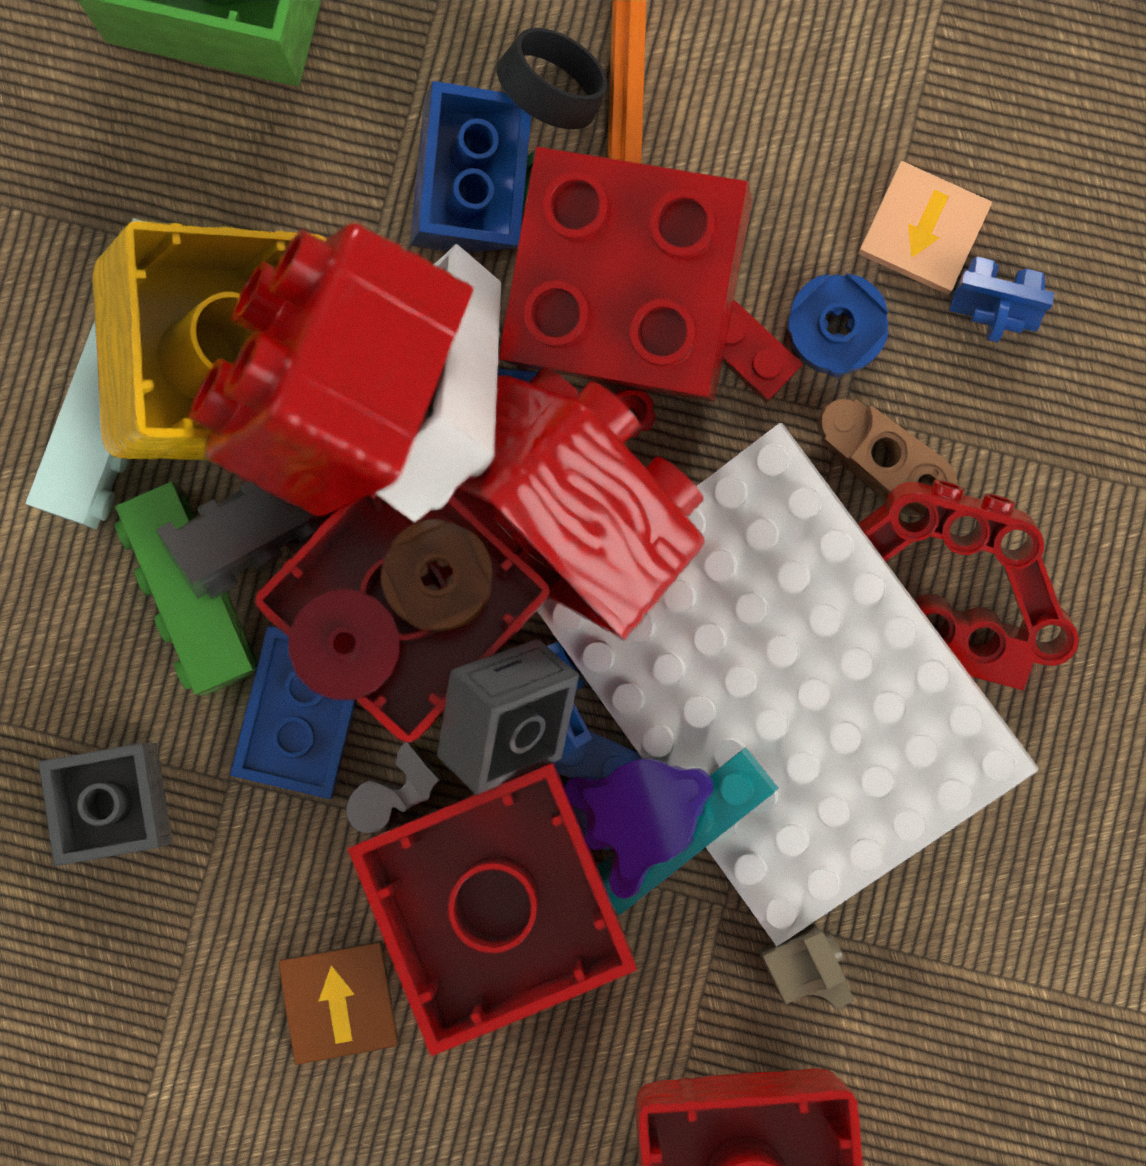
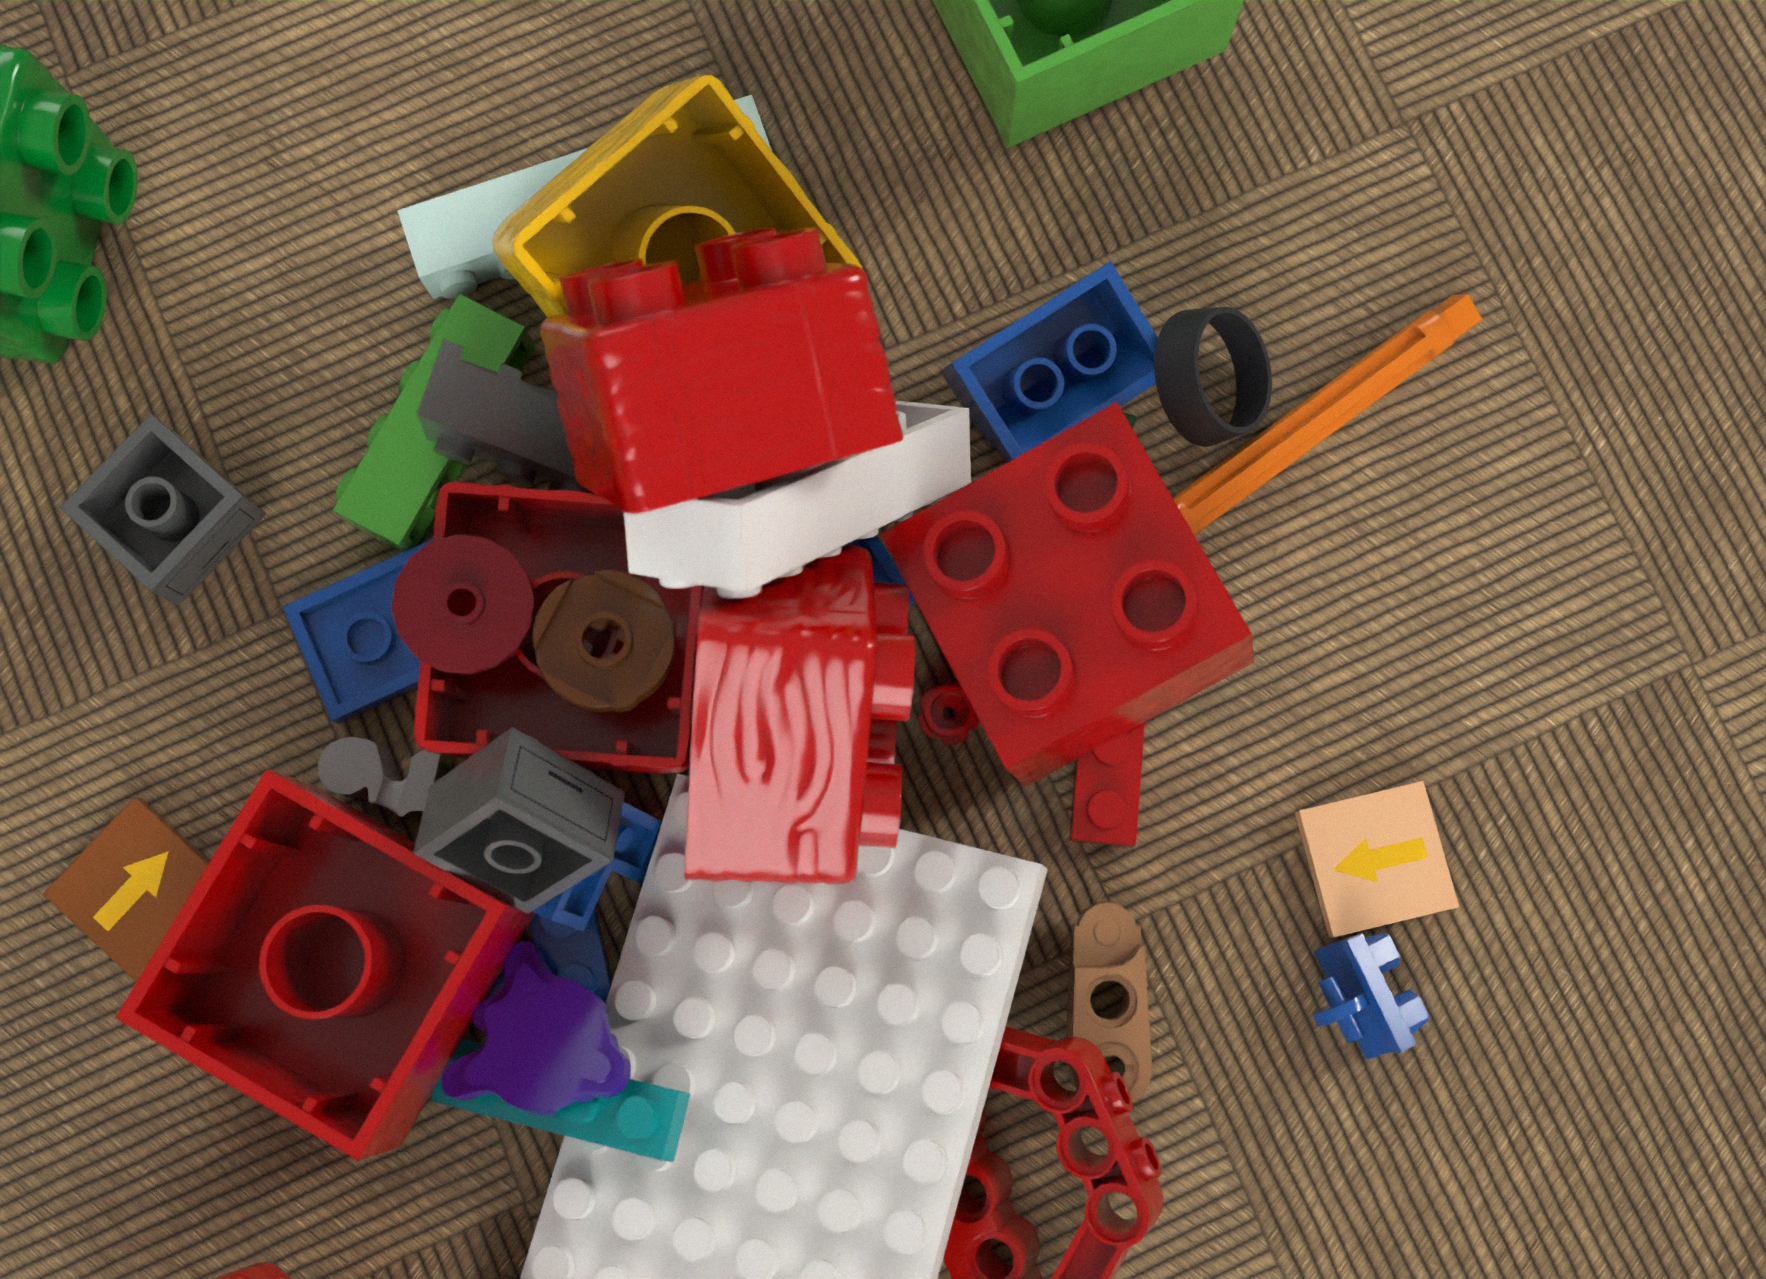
camera: 50 degrees right, 5 degrees down
blue plate [786,273,889,377] -> none

